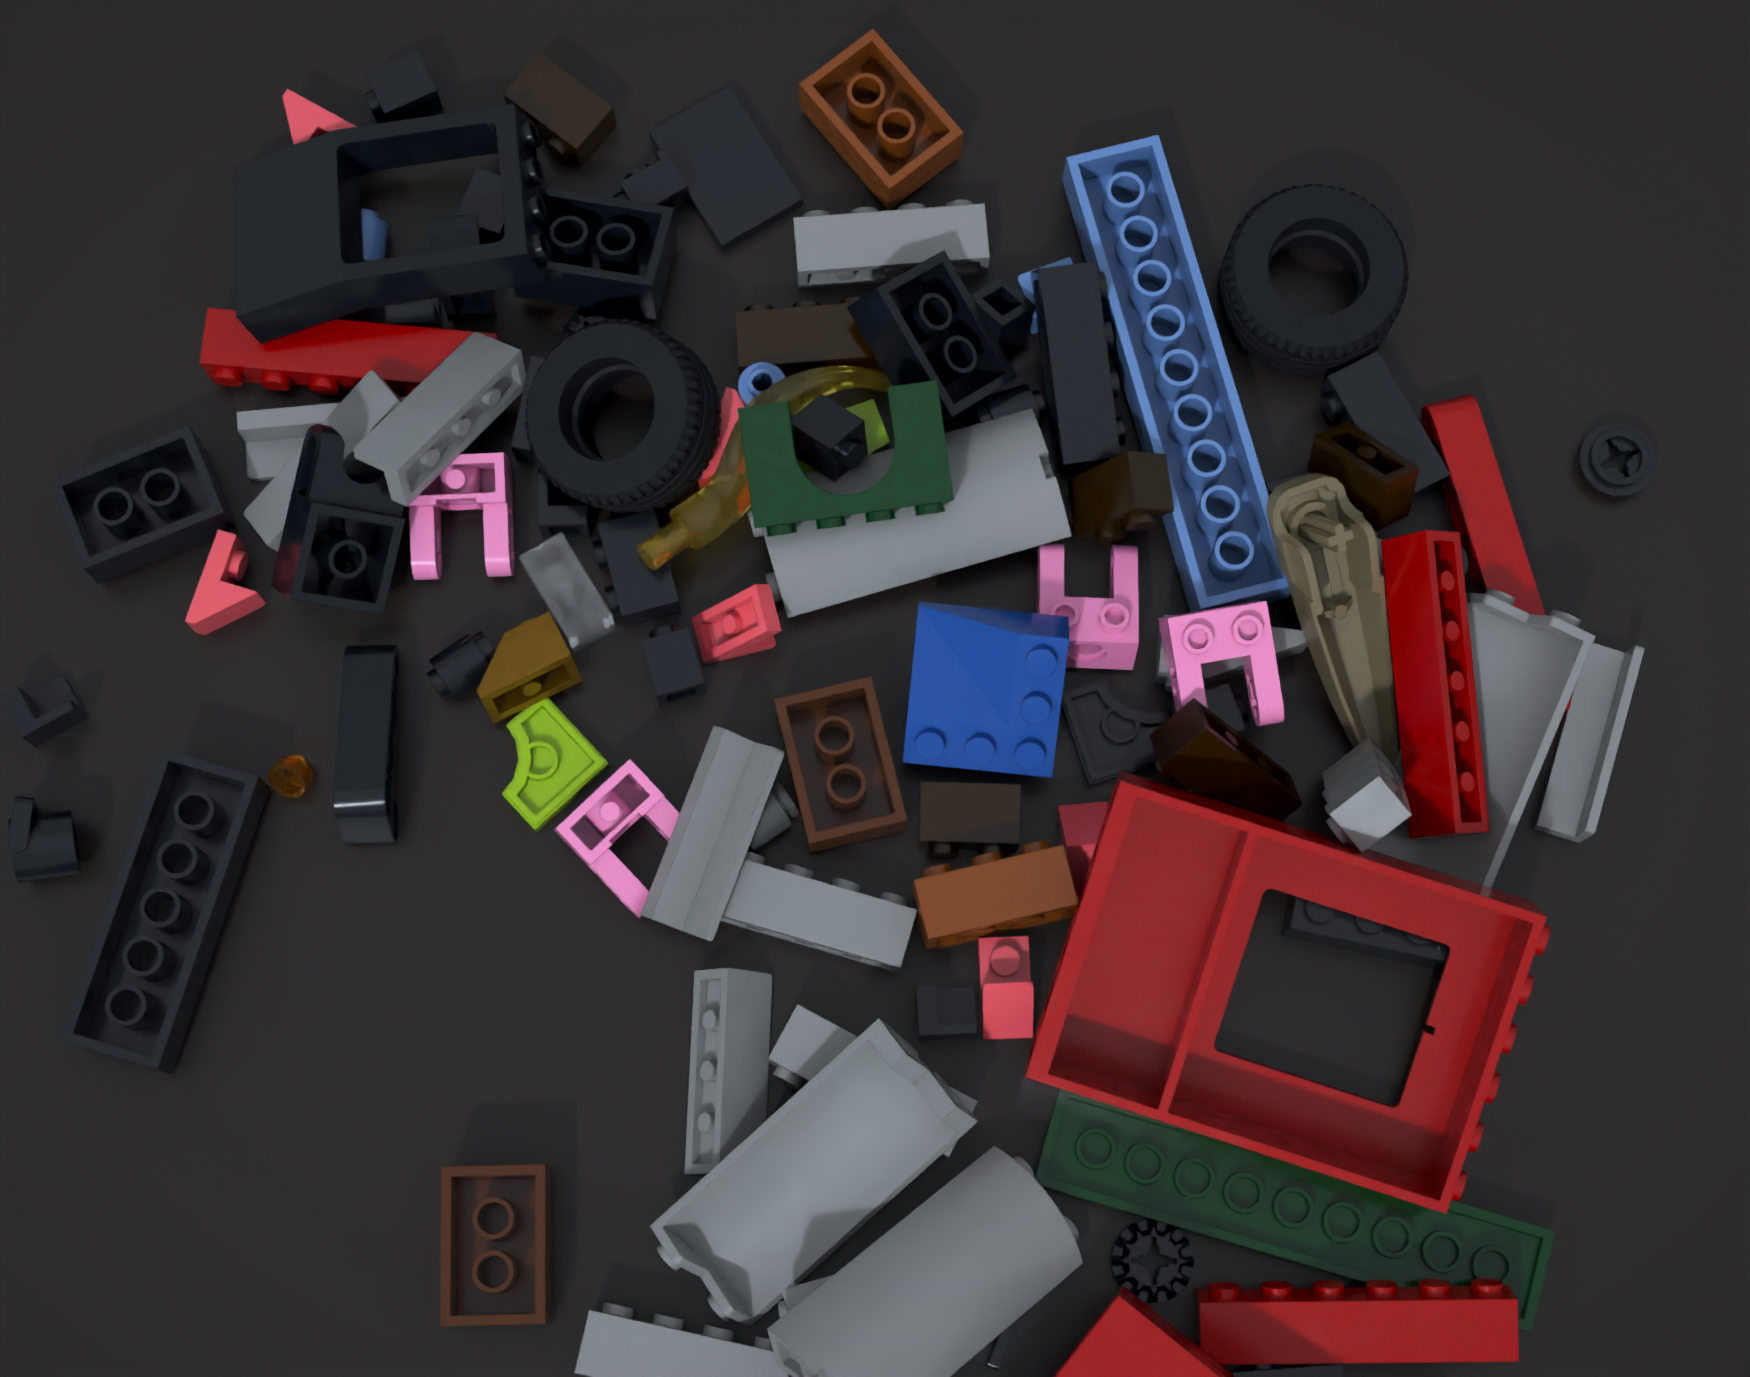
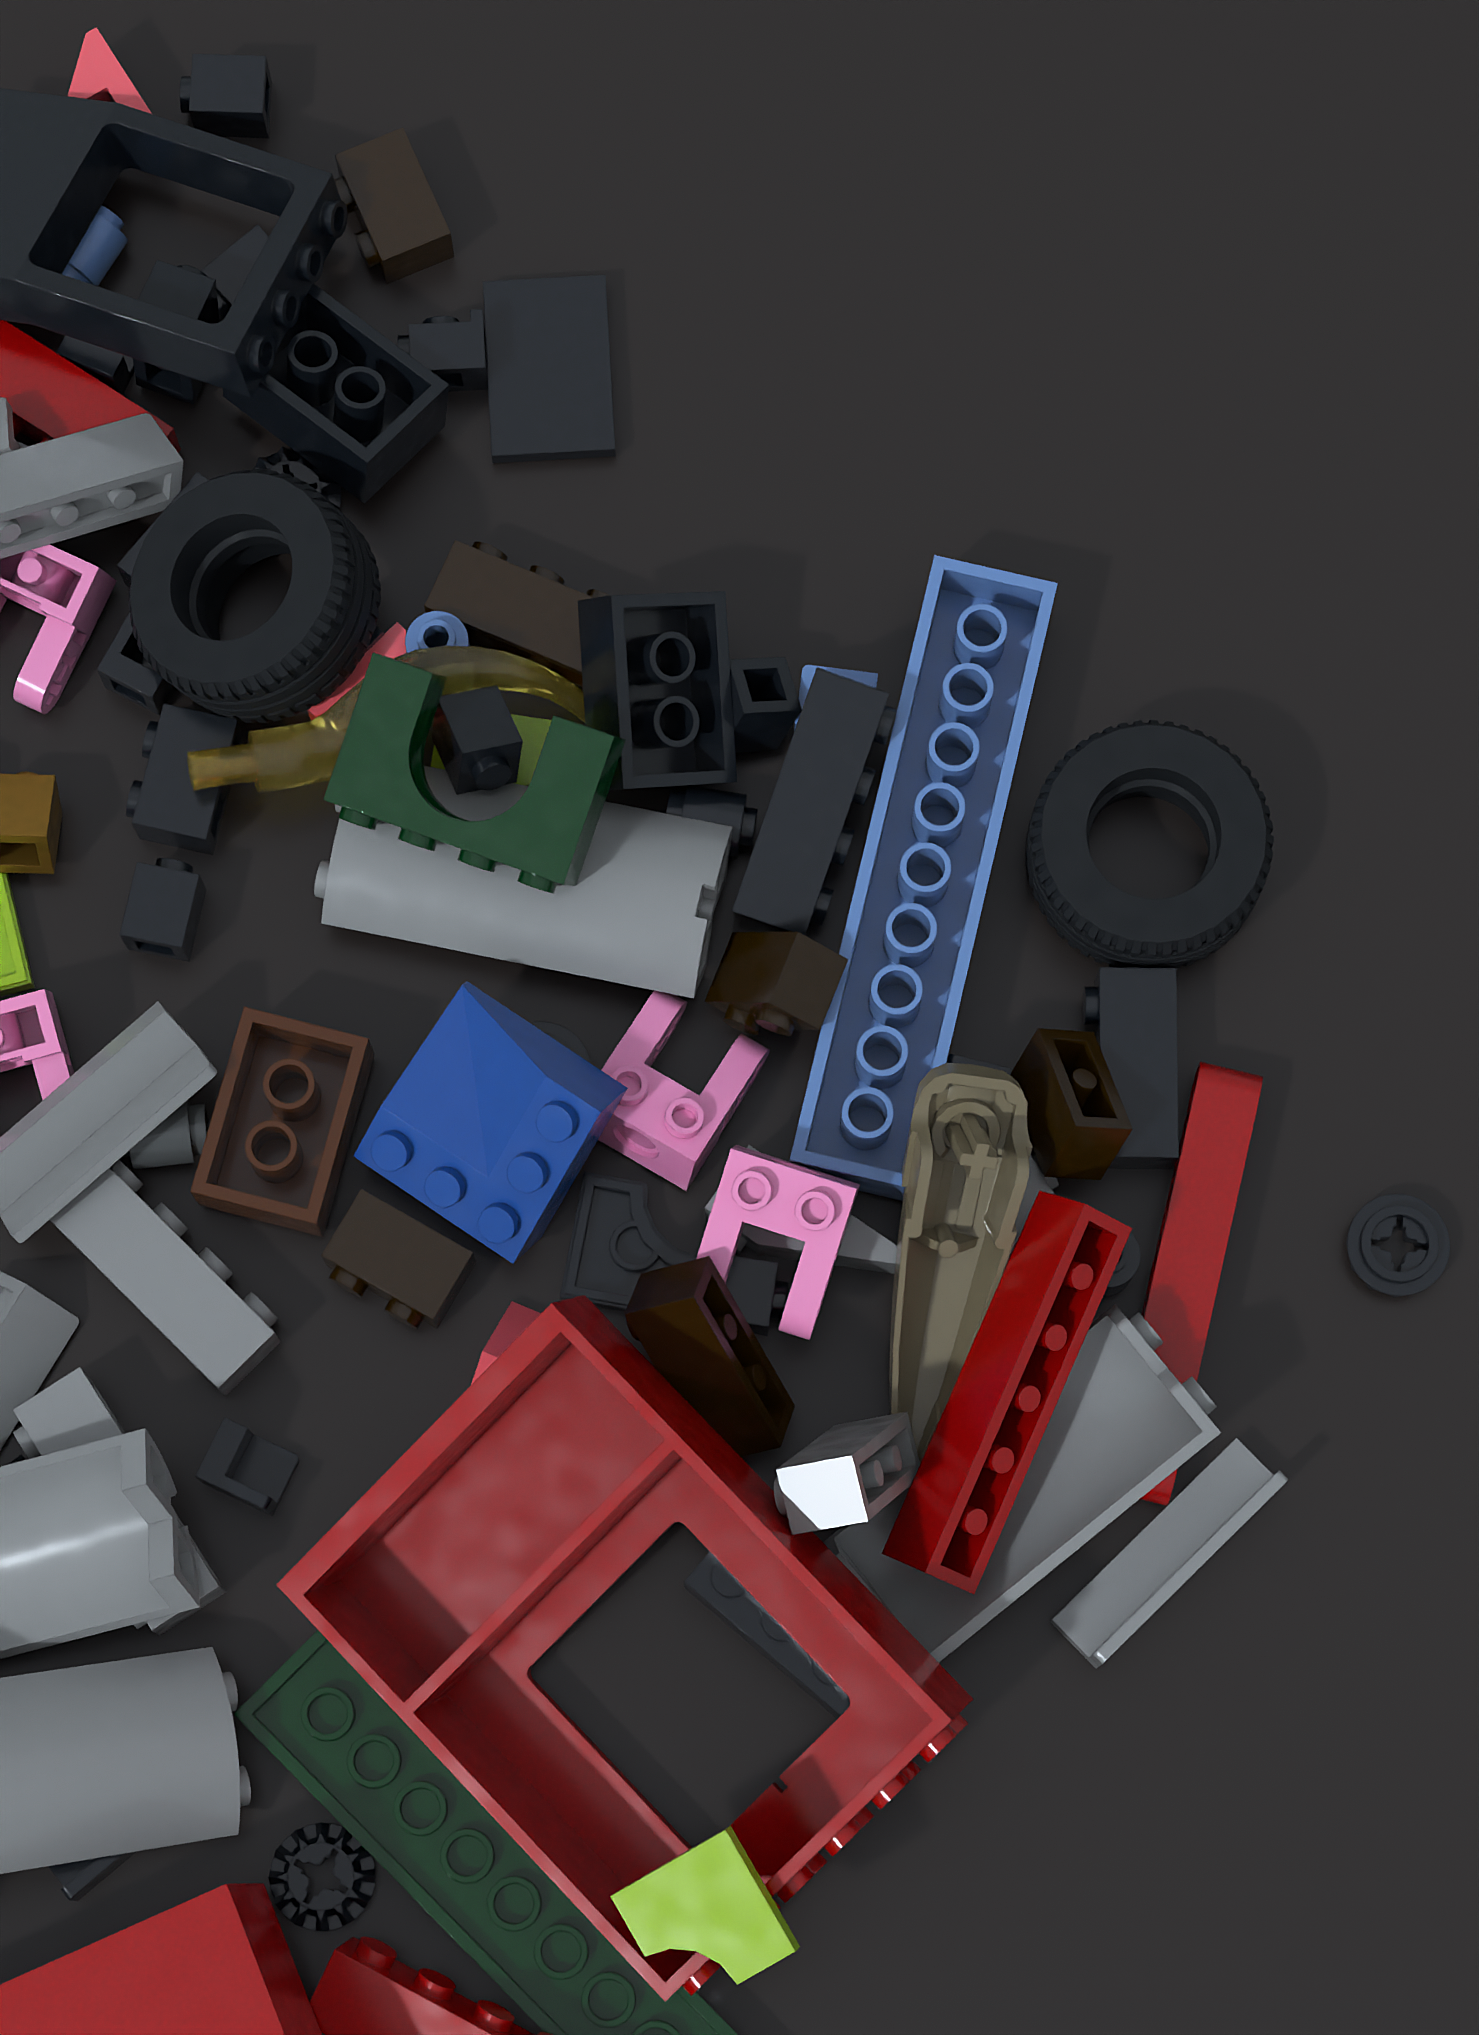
camera: 30 degrees right, 0 degrees up
clear brick [519,532,616,653] -> none
coral slope [691,584,782,664] -> none
light grey brick [793,200,990,289] -> none
dark orange brick [799,29,964,210] -> none
dark orange brick [911,840,1078,952] -> none
coral slope [978,936,1034,1040] -> none
none -> lime tile [610,1826,800,1985]

